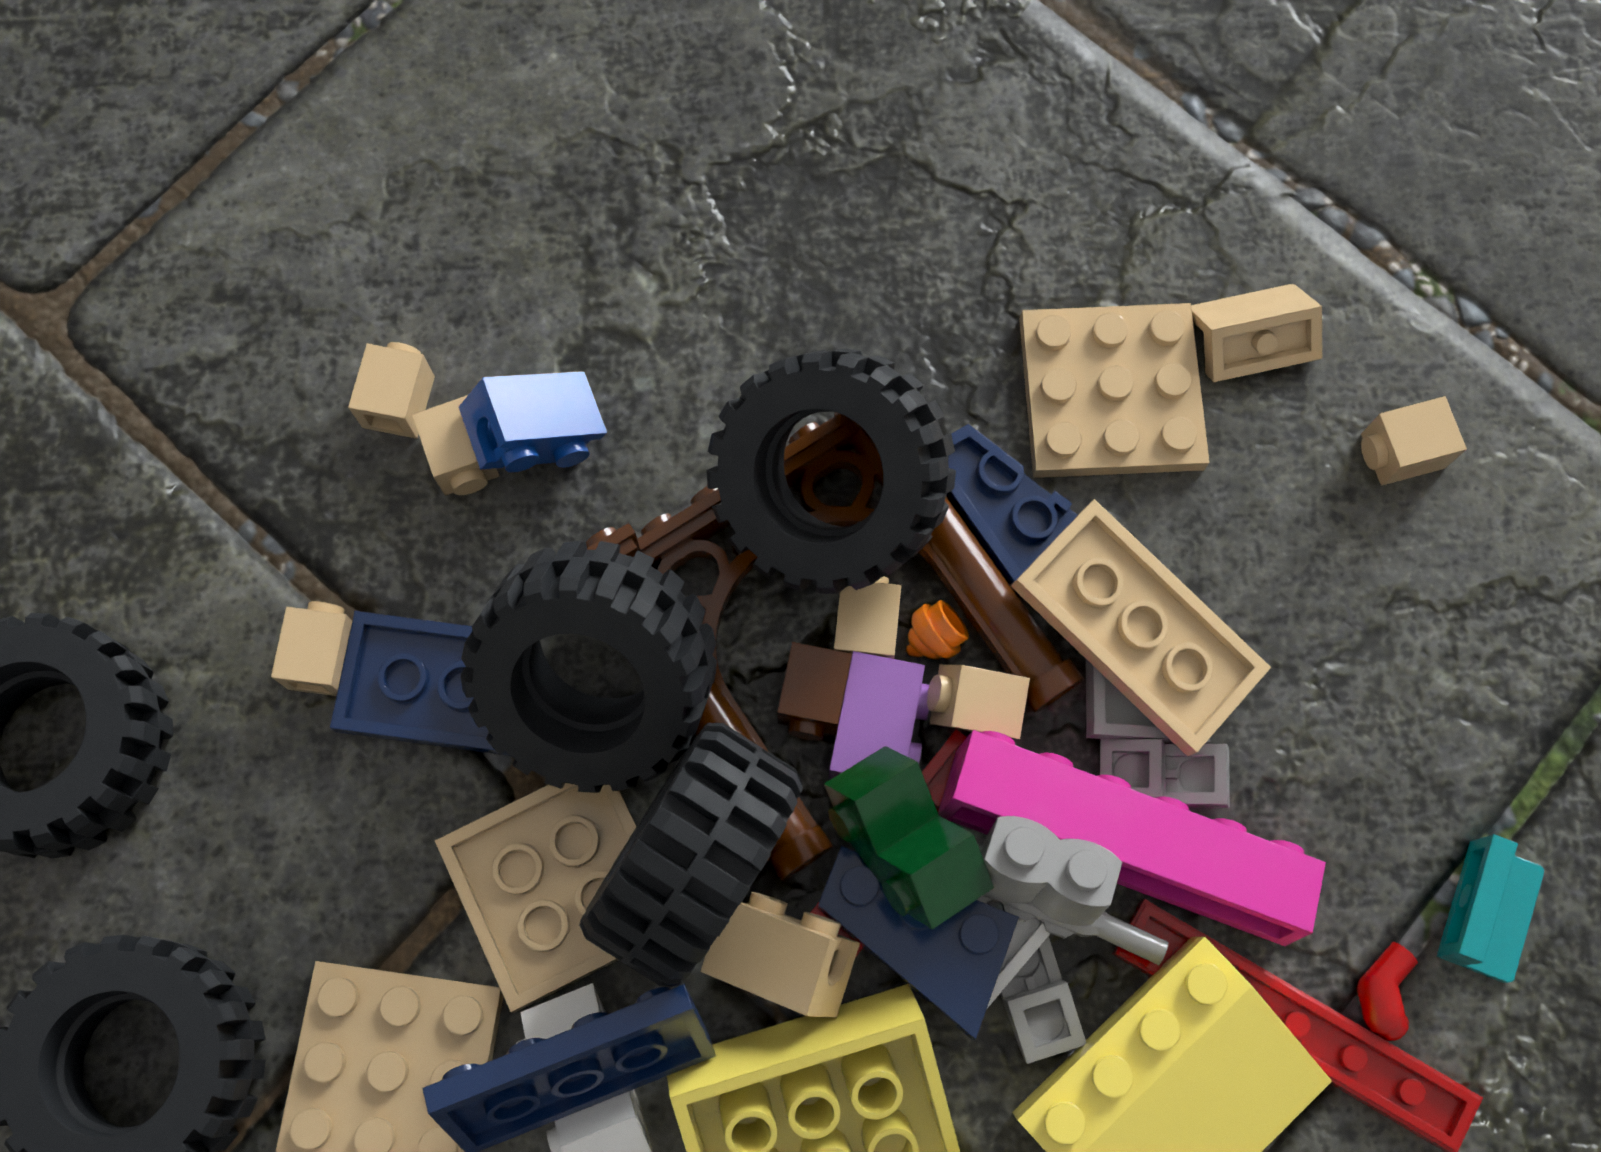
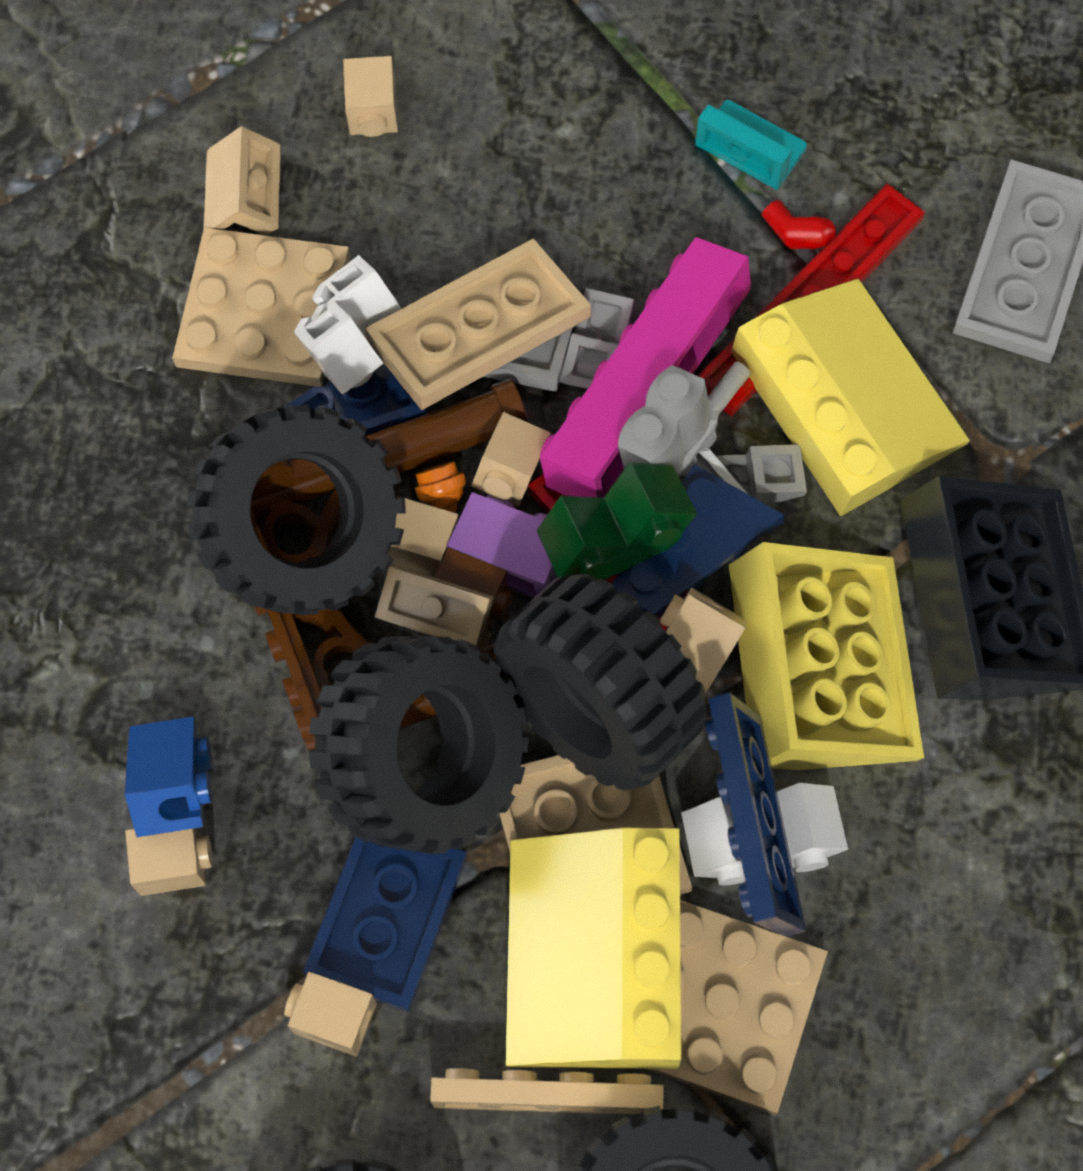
camera: 75 degrees left, 5 degrees down
tan brick [348,342,435,439] -> none
none -> white brick [294,255,402,395]
none -> tan panel [375,565,494,648]
none -> tan plate [431,1068,664,1115]
none -> light yellow slope [506,828,681,1069]

